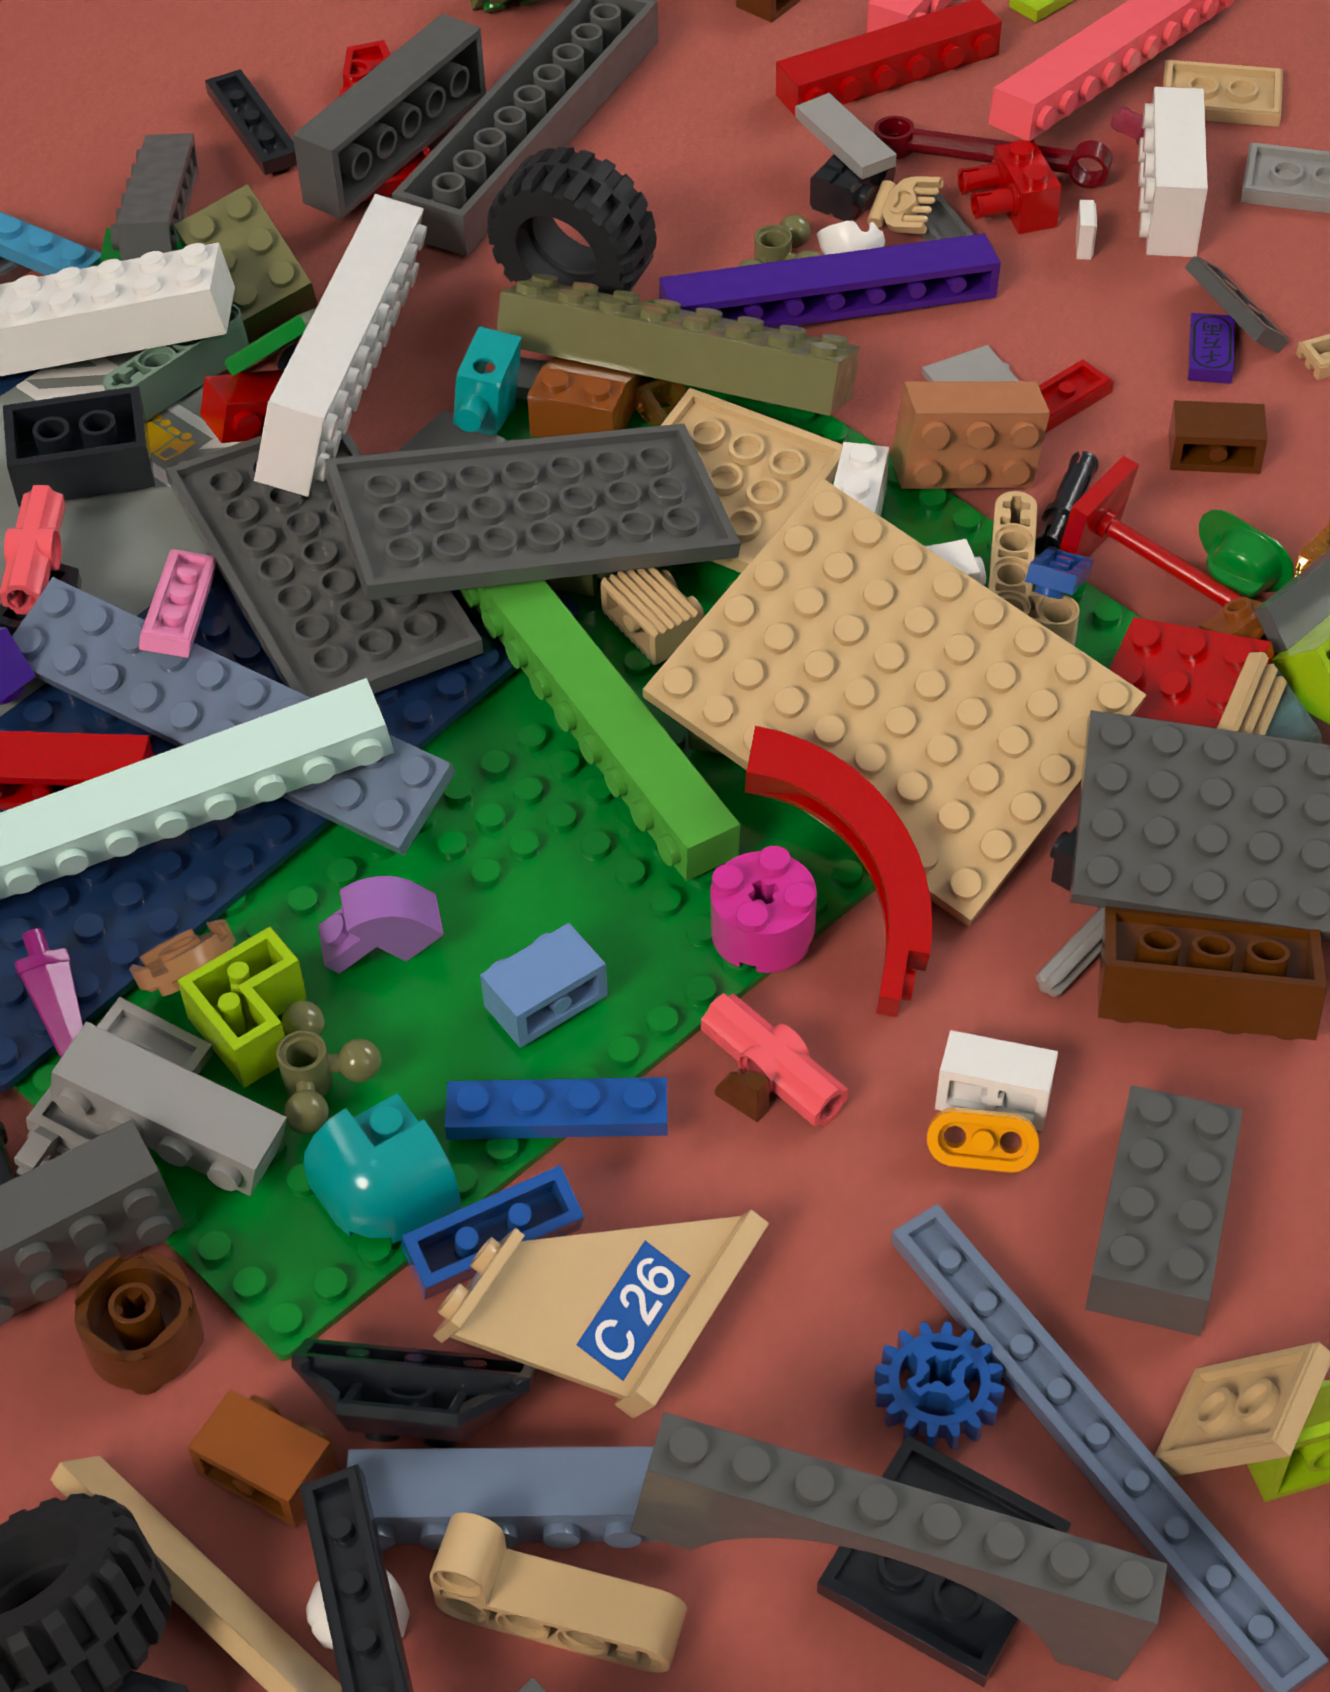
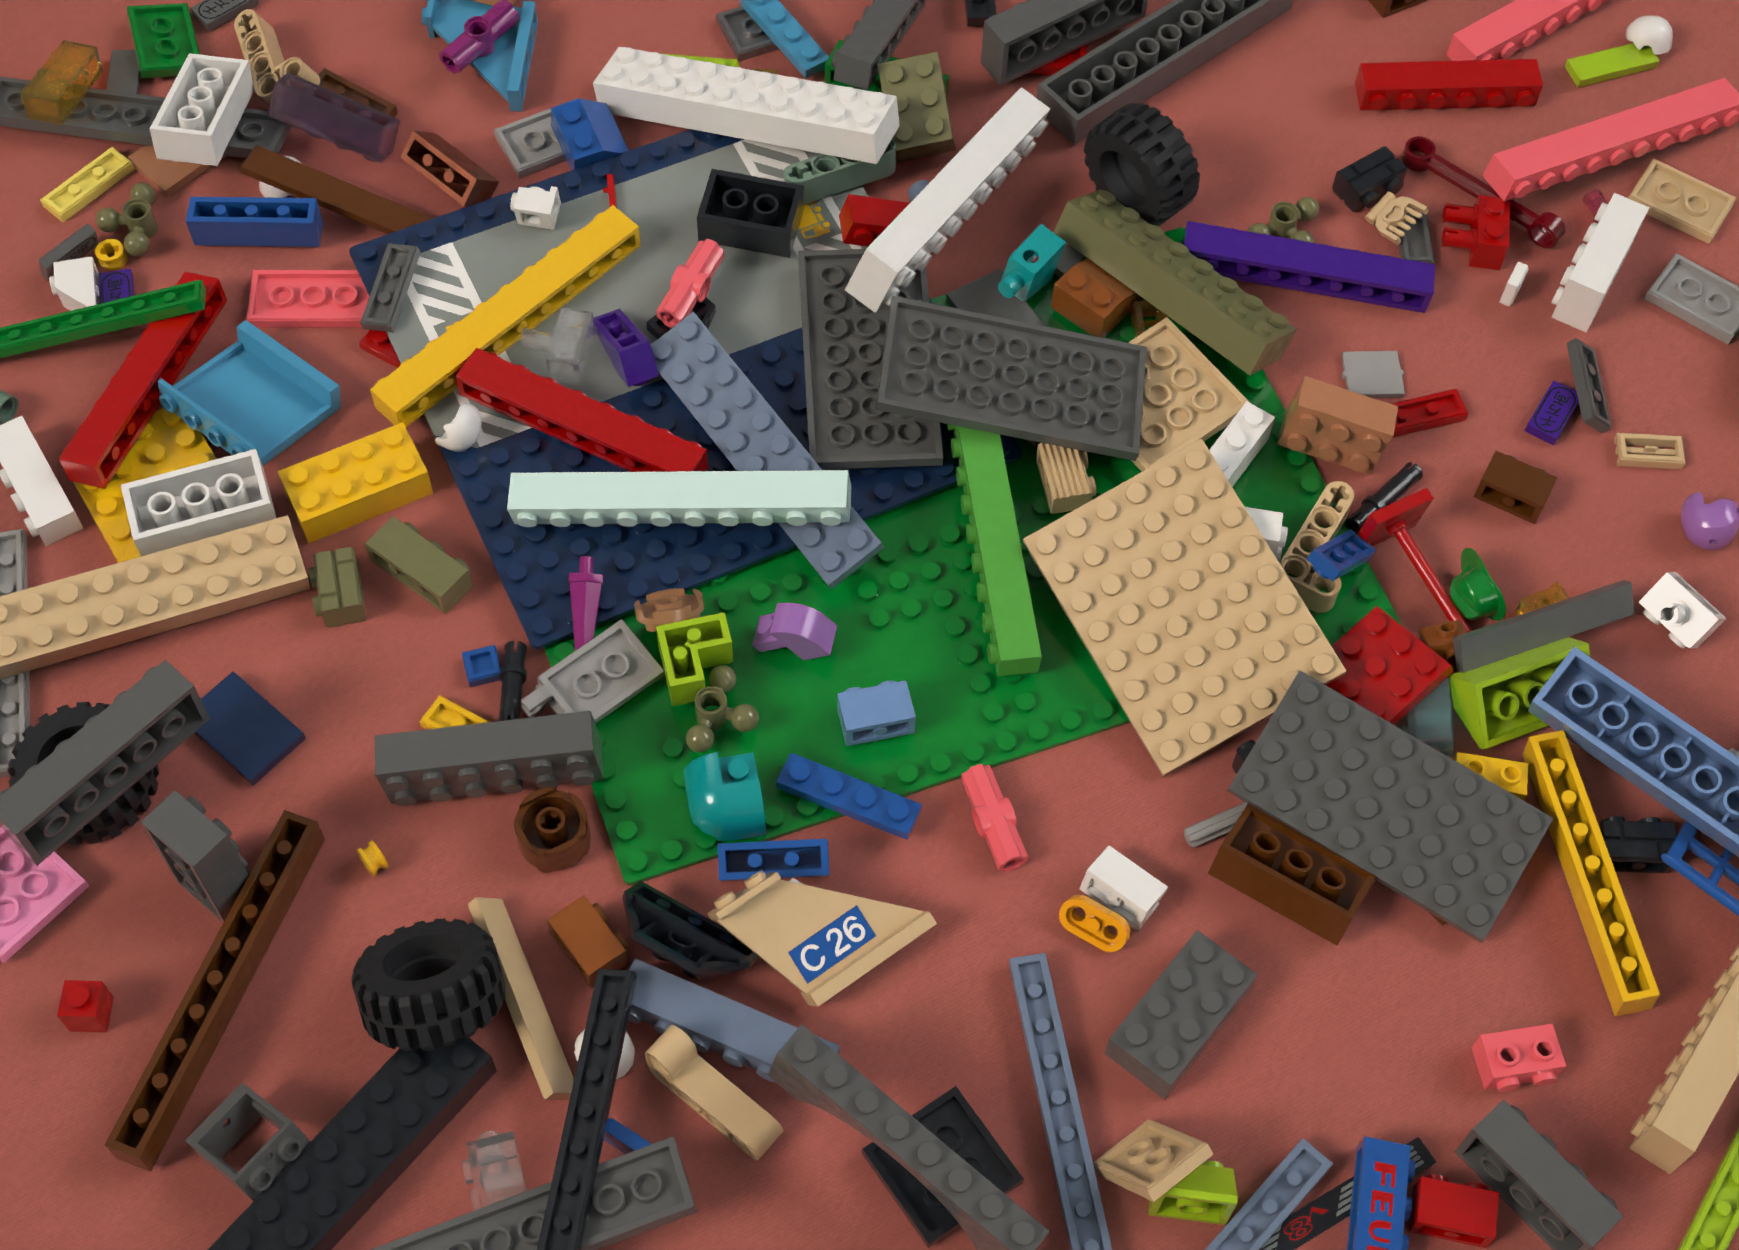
camera: 20 degrees right, 10 degrees up
light grey brick [51,1021,287,1197] -> none
bright pink tile [139,549,216,658] -> none
green tile [224,307,317,376] -> none
dark pink brick [710,846,817,973] -> none
reddish brown tile [715,1070,770,1123] -> none
red arch [745,725,933,1017] -> none
light grey tile [795,93,897,180] -> none
white hair [817,221,885,255] -> none
blue gear [874,1322,1005,1450] -> none
tan tile [1217,652,1287,735] -> none

